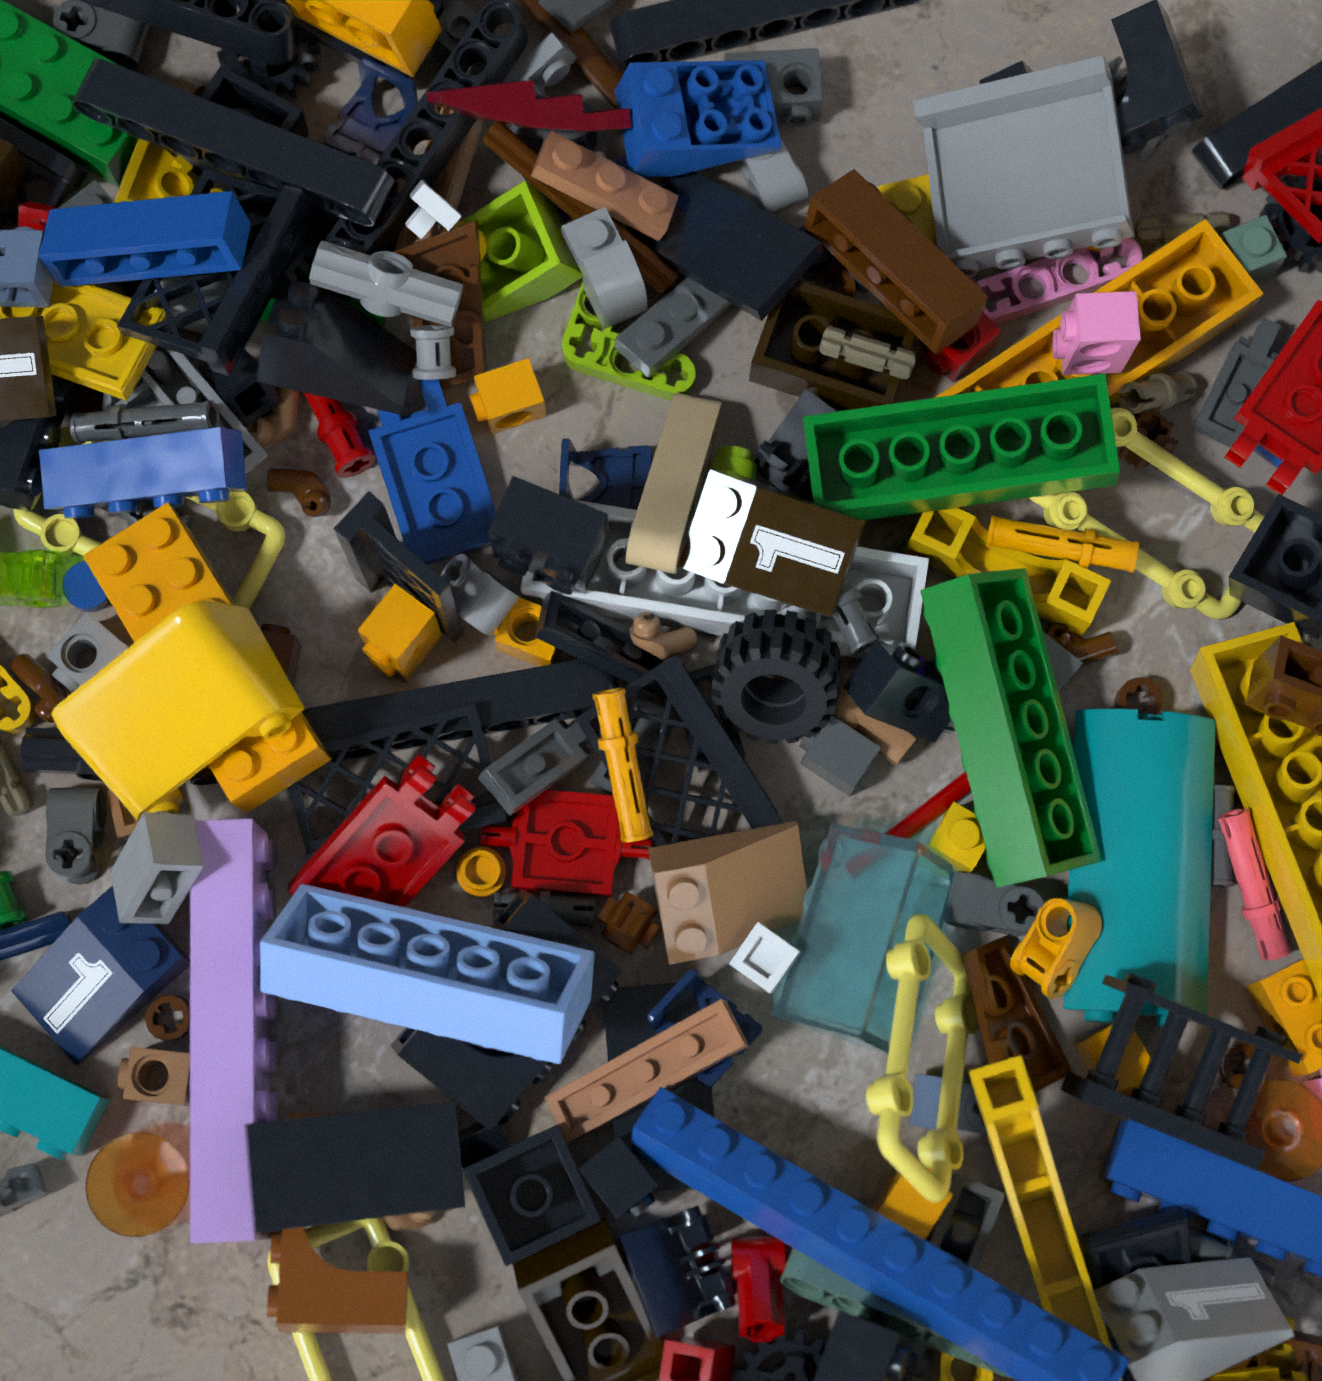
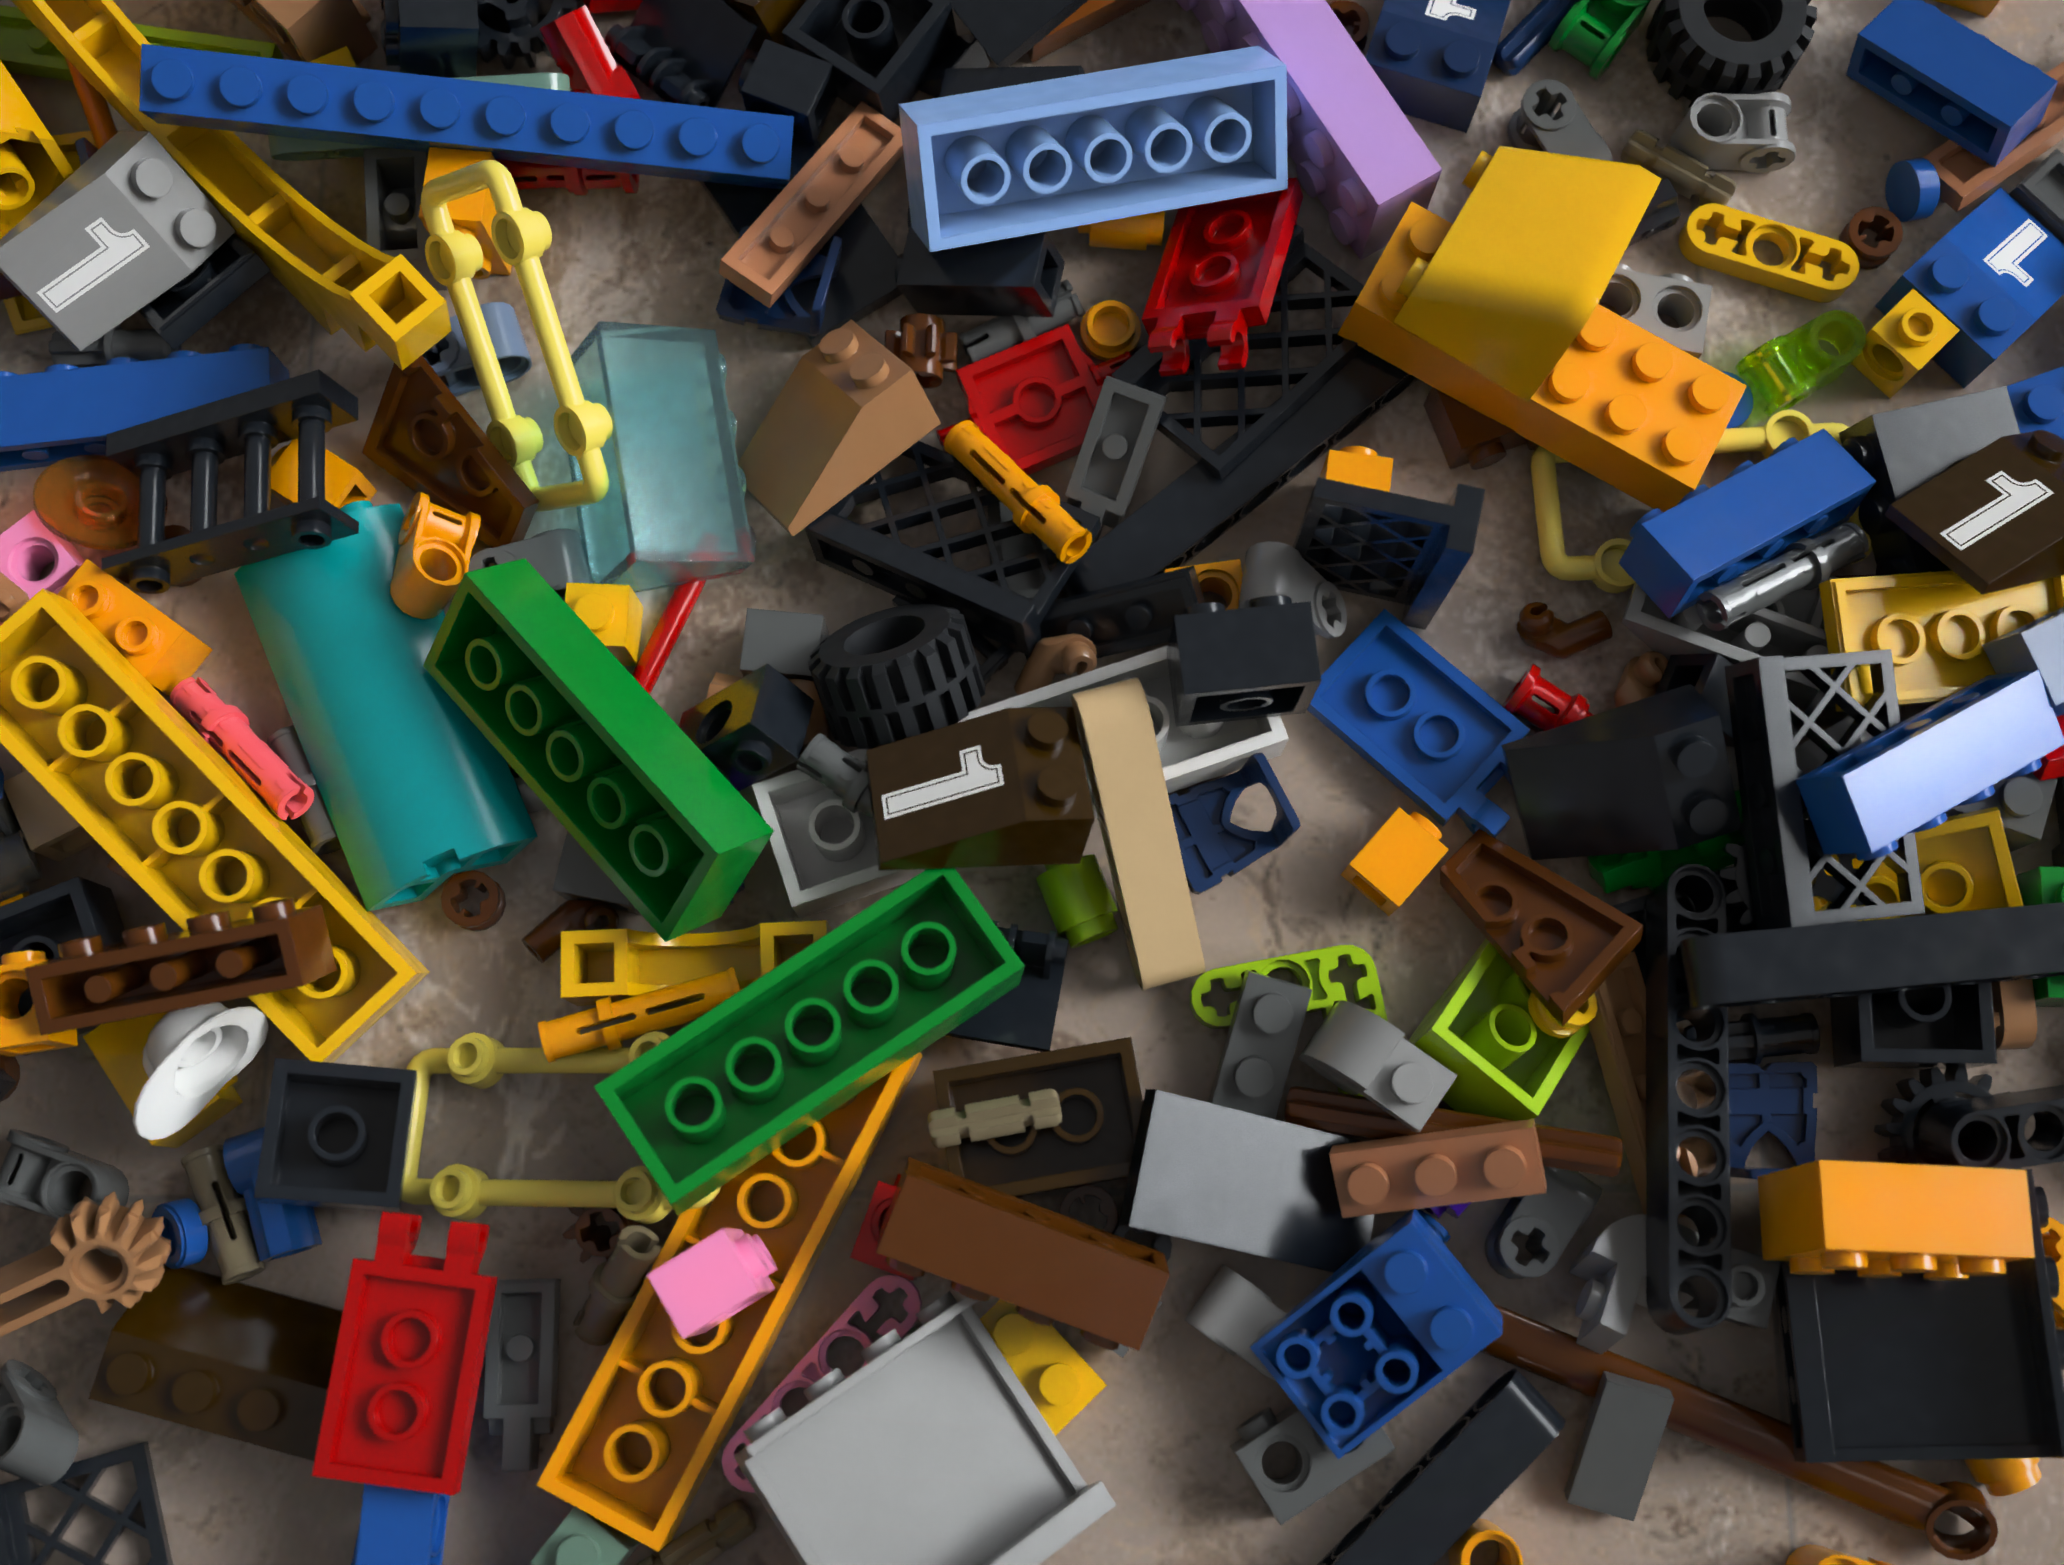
camera: 155 degrees right, 0 degrees up
reddish brown arm [11,654,67,723] -> none
light grey brick [110,811,204,924] -> none
light grey piece [309,240,463,327] -> none
white tile [405,180,461,239] -> none
light grey bush [410,325,456,380] -> none
dark red slope [426,80,632,131] -> none
white tile [729,922,802,994] -> none

